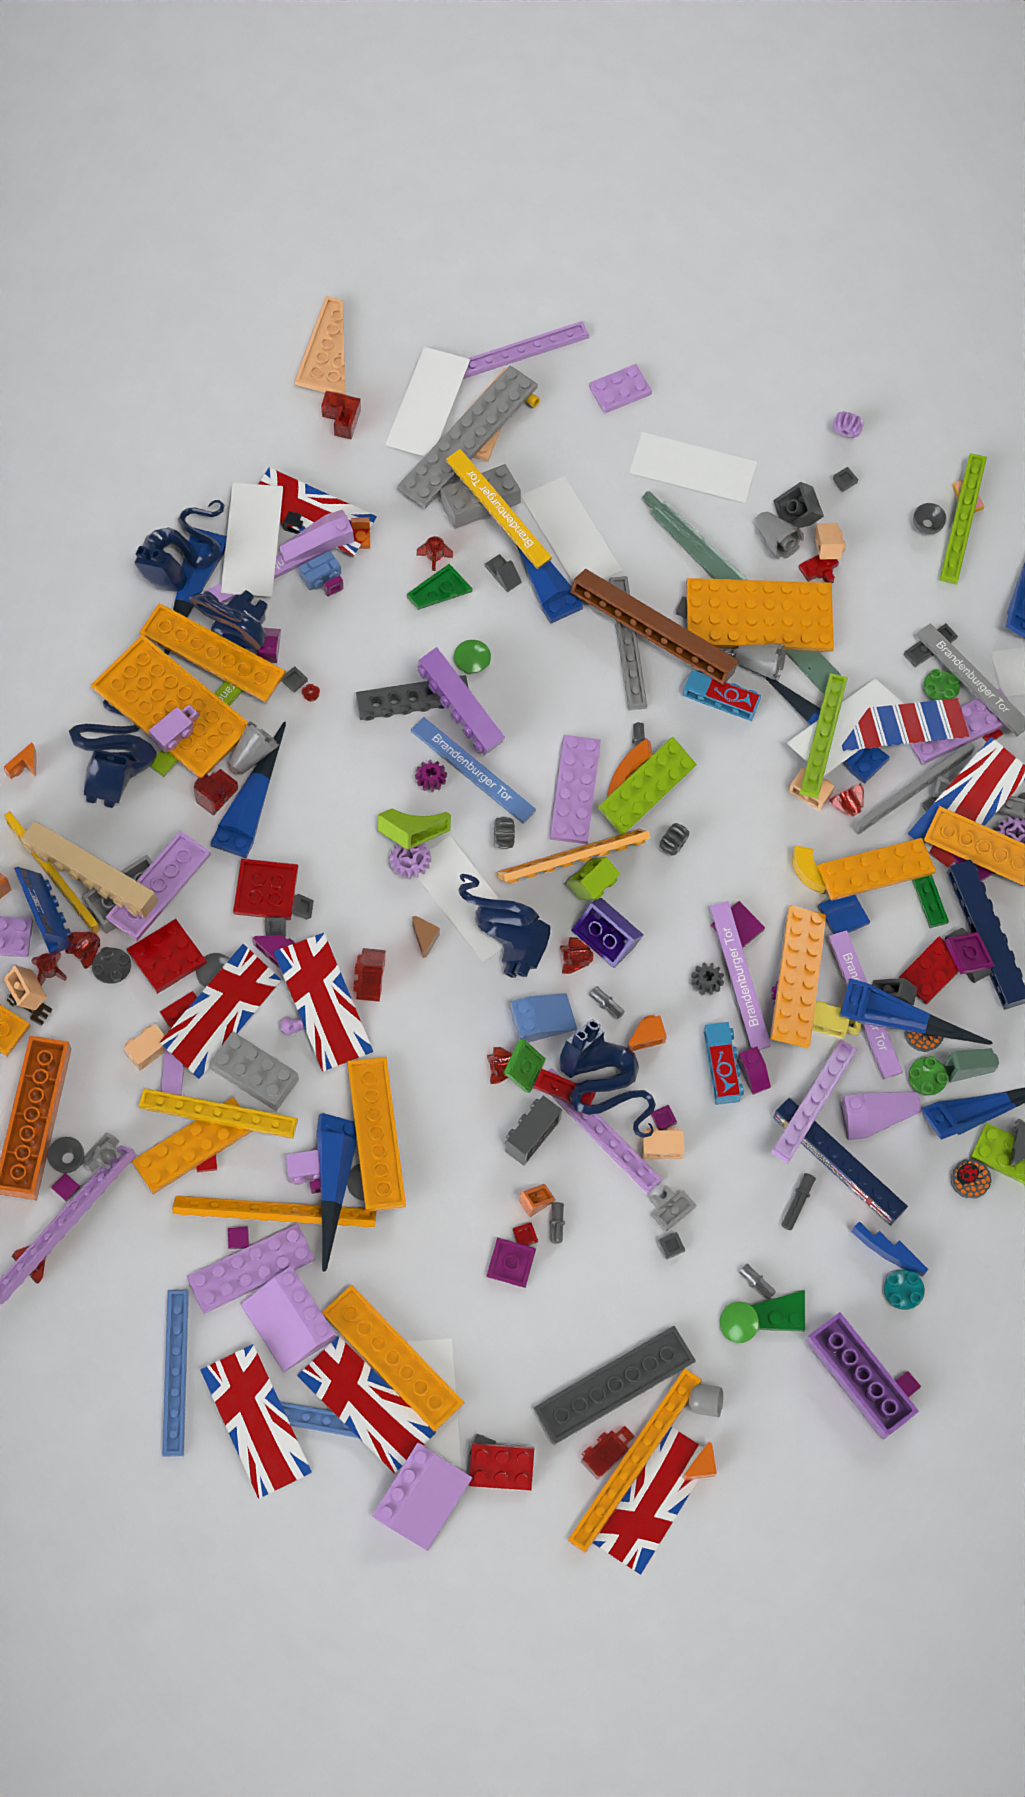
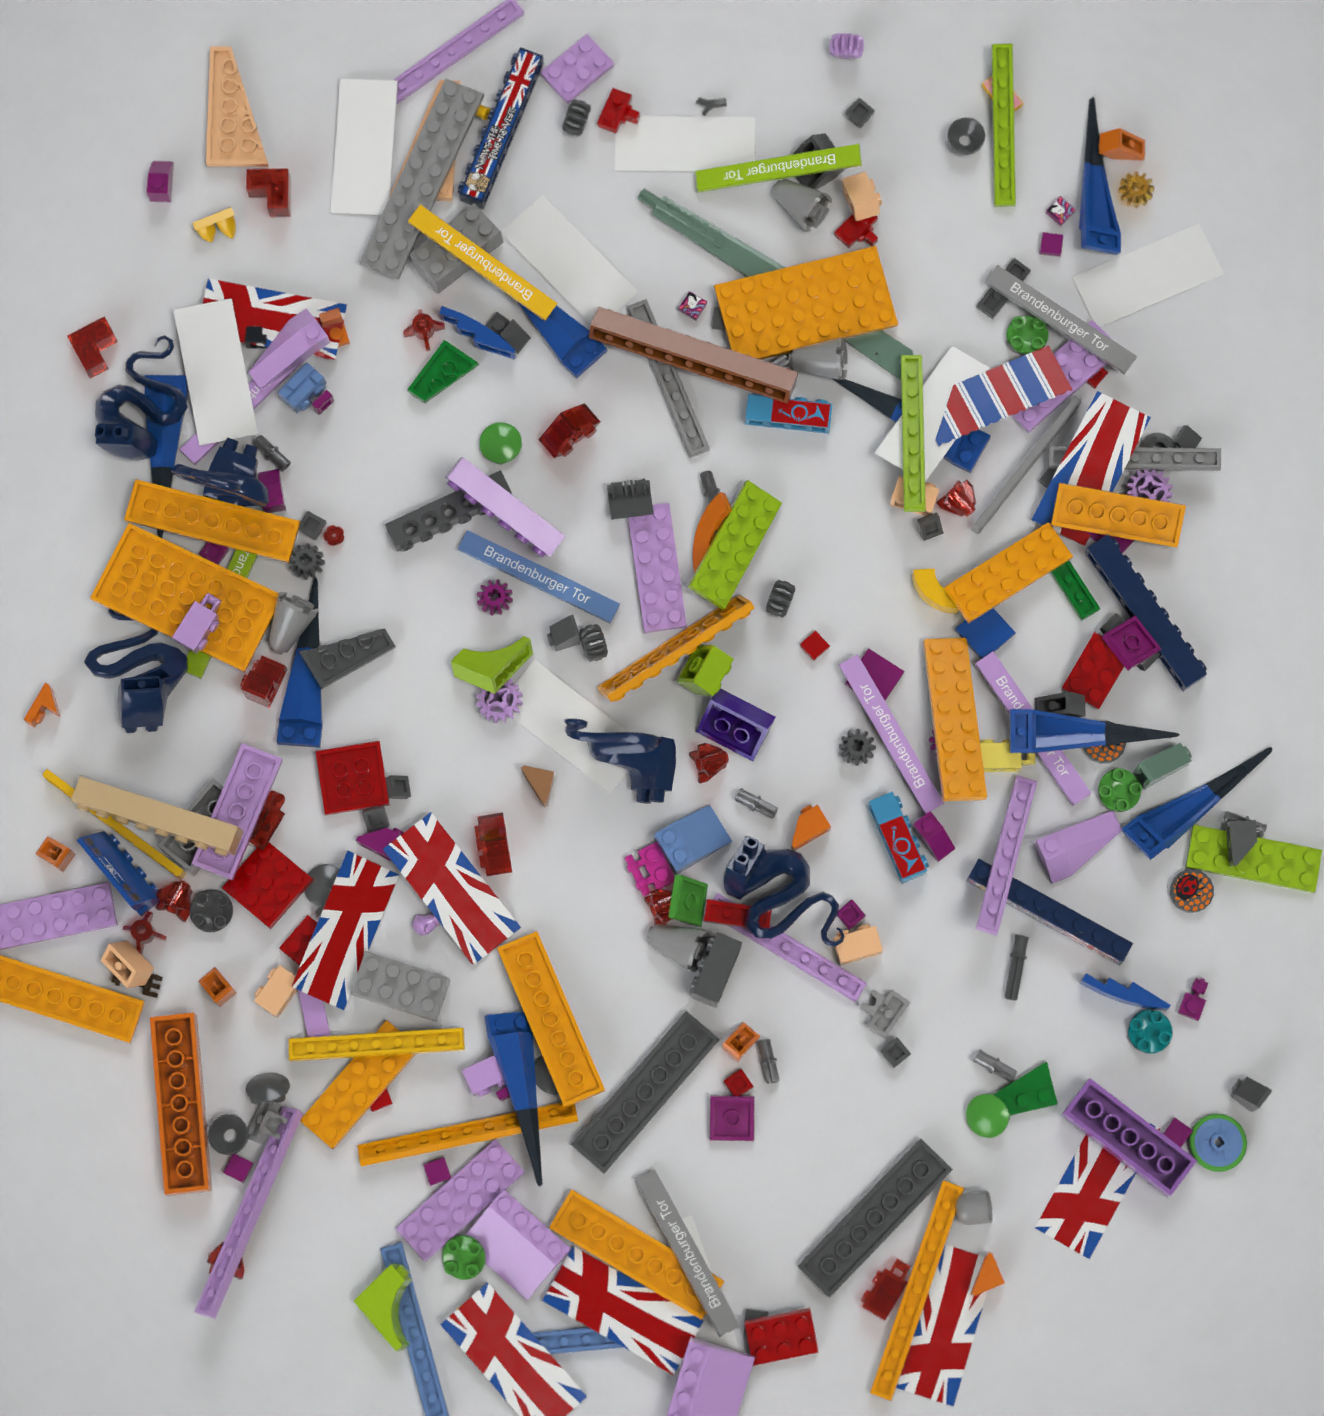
camera: 10 degrees left, 10 degrees up
none -> clear red brick [67,316,118,379]
none -> magenta slope [147,161,174,202]
none -> yellow tile [192,207,236,243]
none -> orange slope [198,967,237,1007]
none -> magenta tile [199,542,229,565]
none -> dark grey dish [246,1073,290,1104]
none -> clear red brick [248,790,285,851]
none -> flat silver axle [253,435,291,472]
none -> dark grey gear [290,543,325,580]
none -> dark grey wing [299,628,396,690]
none -> lime arch [353,1264,412,1352]
none -> blue slope [439,306,516,360]
none -> bright green dish [442,1235,486,1280]
none -> brick [457,47,544,210]
none -> clear red brick [538,403,601,458]
none -> dark grey slope [547,615,581,651]
none -> dark grey gear [562,99,591,136]
none -> dark grey plate [571,1011,720,1174]
none -> red hinge [597,88,640,133]
none -> dark grey hinge [607,478,654,520]
none -> dark pink plate [624,842,675,897]
none -> light grey tile [635,1169,740,1337]
none -> light grey cone [647,924,710,972]
none -> tile [678,291,707,321]
none -> dark grey bar [696,97,727,116]
none -> lime tile [696,144,862,193]
none -> red tile [800,630,830,661]
none -> dark grey plate [917,512,944,541]
none -> sticker [1035,1120,1160,1259]
none -> magenta tile [1040,232,1063,257]
none -> tile [1046,196,1076,226]
none -> magenta plate [1177,977,1208,1021]
none -> medium blue wheel [1189,1114,1247,1172]
none -> dark grey slope [1231,1077,1272,1112]

